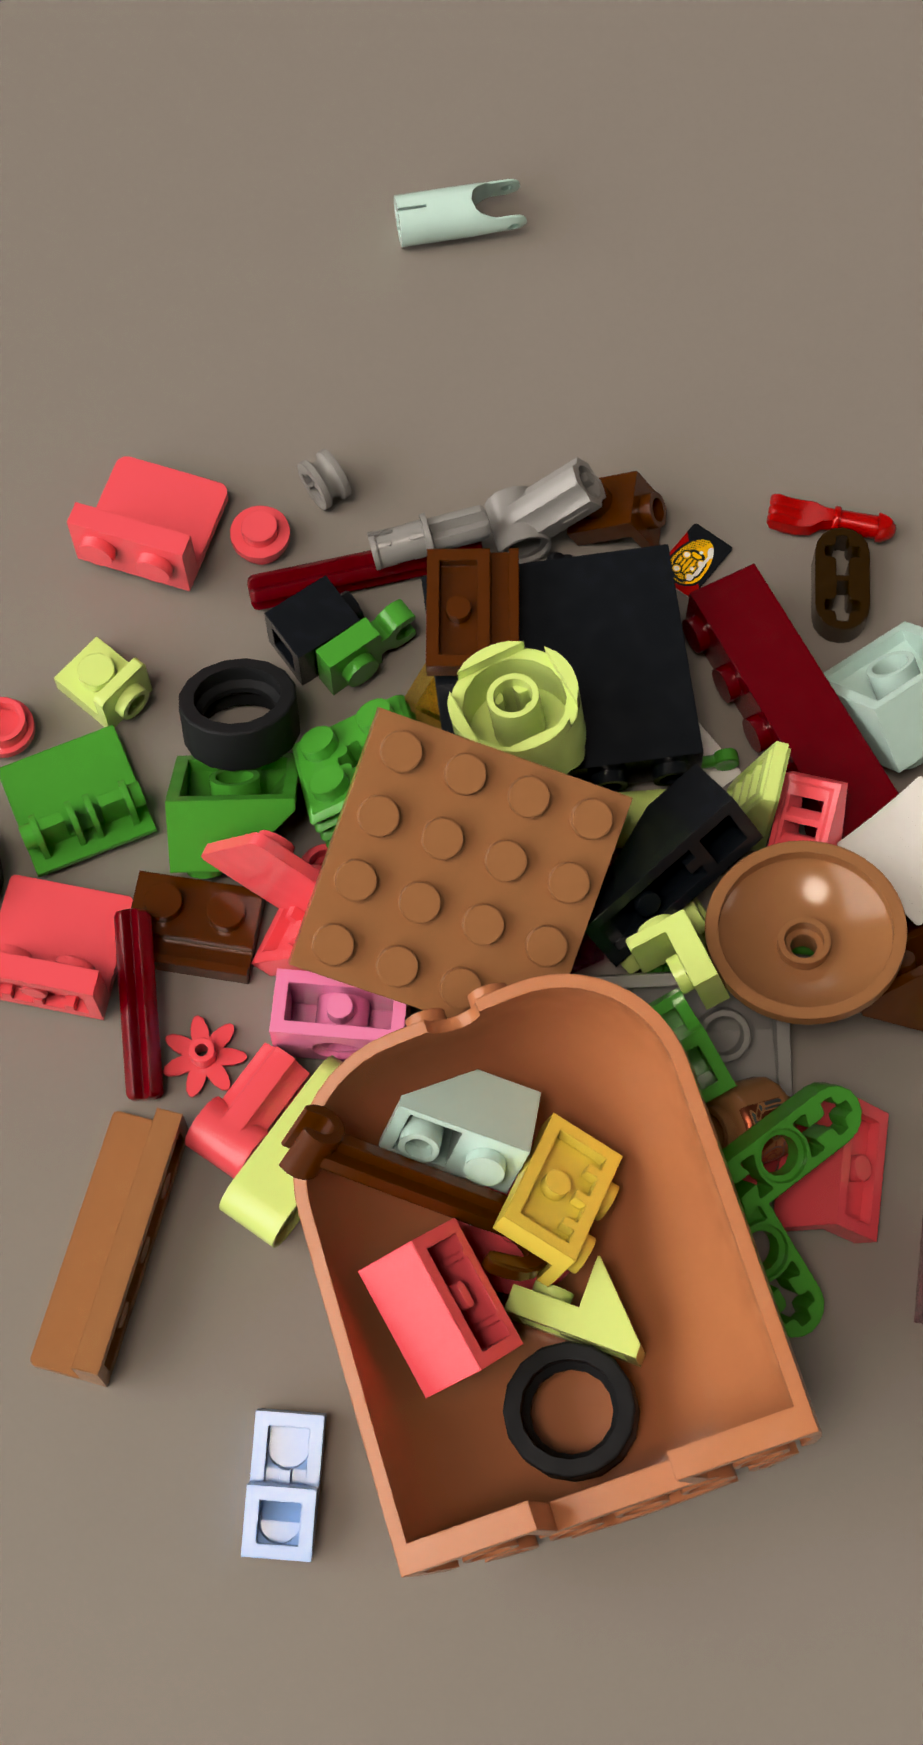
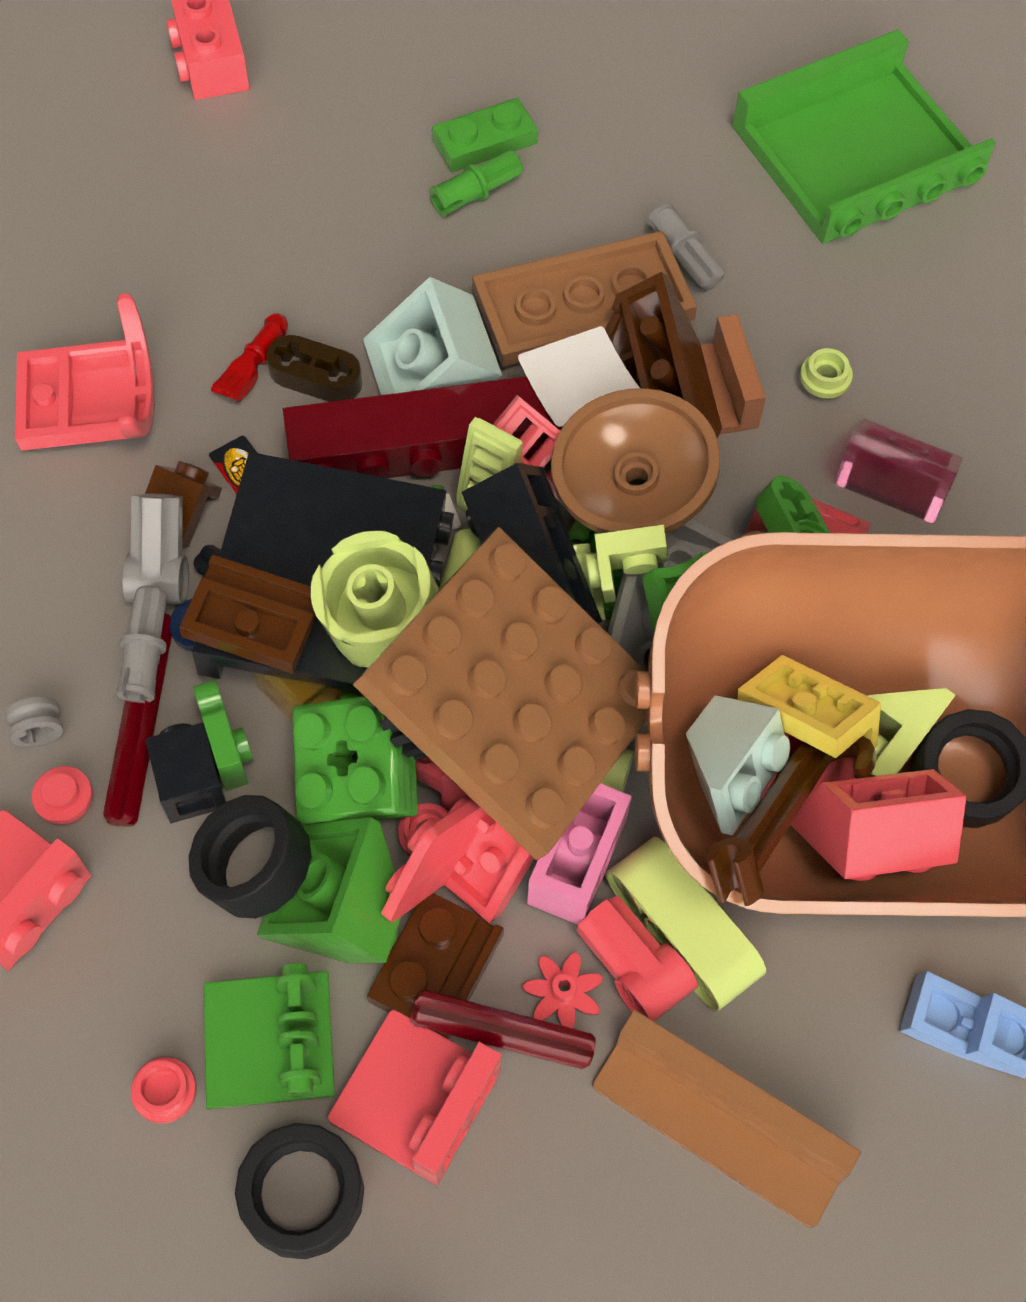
camera: 75 degrees left, 5 degrees down
yellowish green bracket [54,636,153,728] -> none
none -> coral piece [15,293,155,451]

